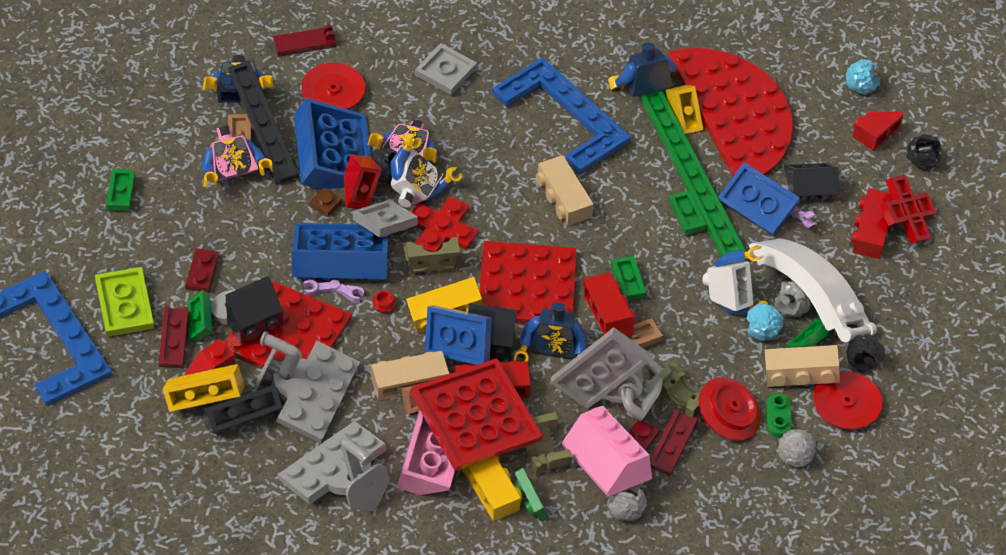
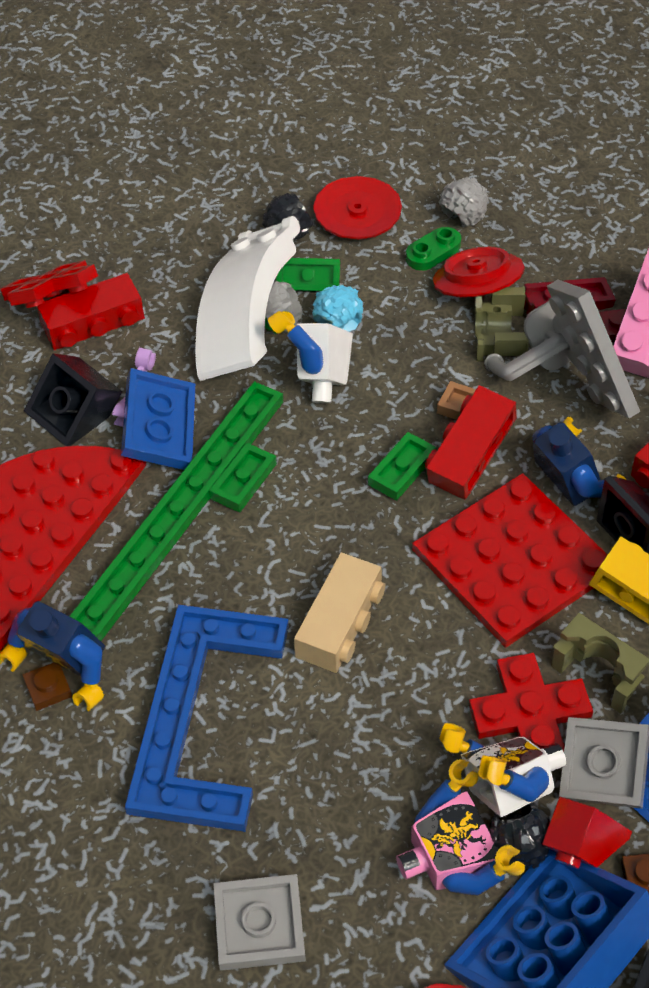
camera: 125 degrees left, 0 degrees up
yellow slope [666,85,703,134] -> none
tan brick [765,345,840,387] -> none

